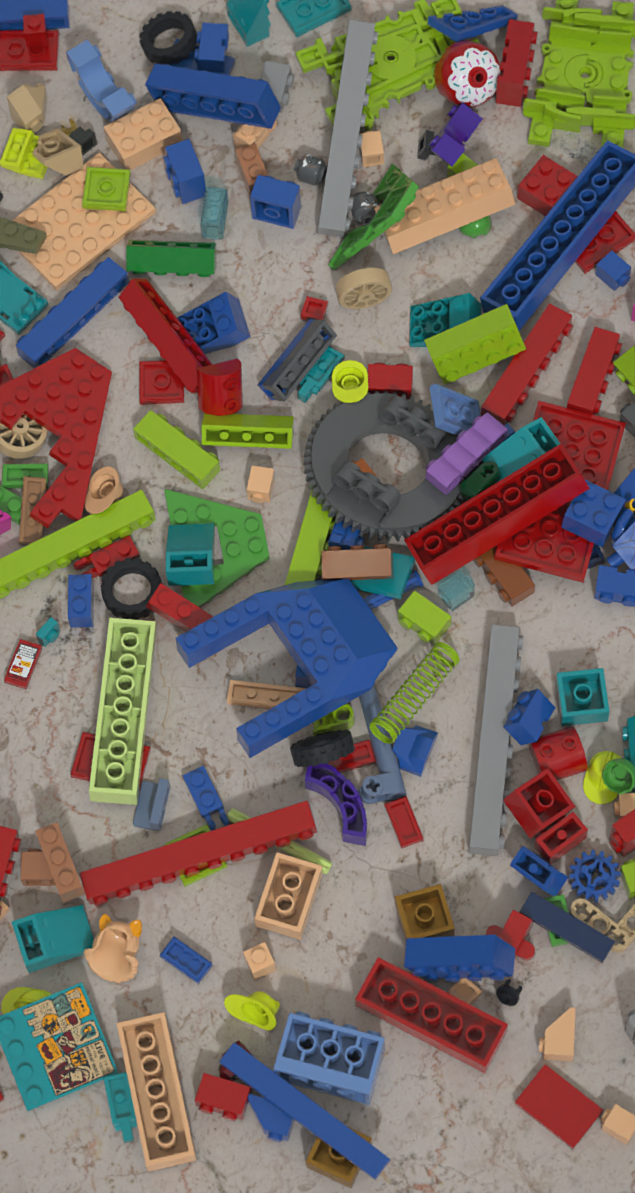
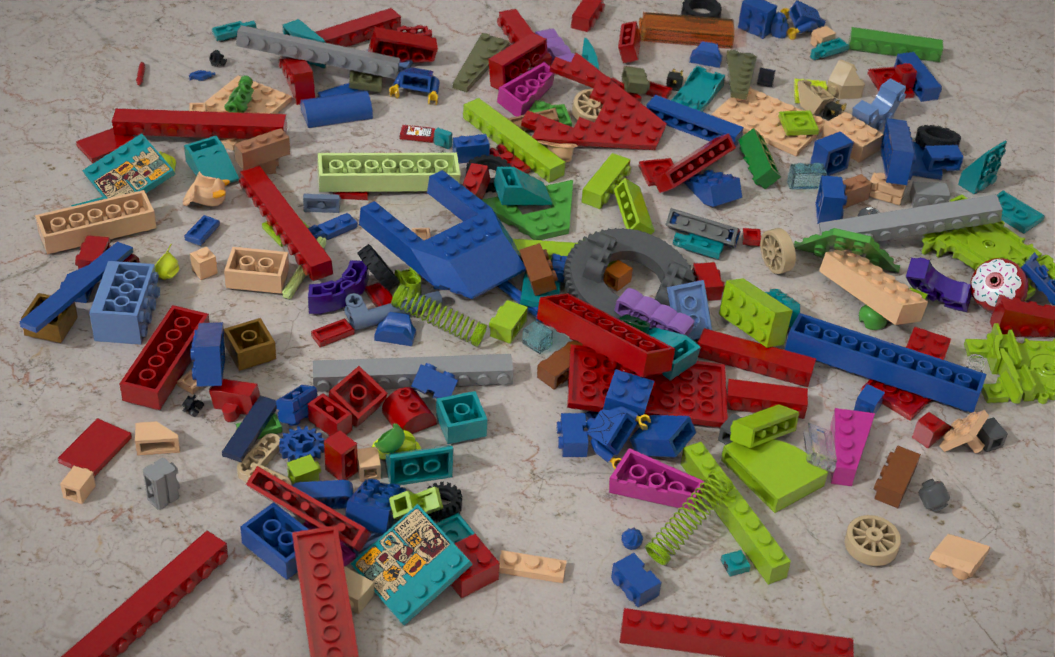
camera: 70 degrees right, 25 degrees down
red brick [197,358,243,416] -> none
light nougat brick [247,465,275,503] -> none
neon yellow piece [332,360,368,403] -> none
light nougat brick [360,131,384,167] -> none

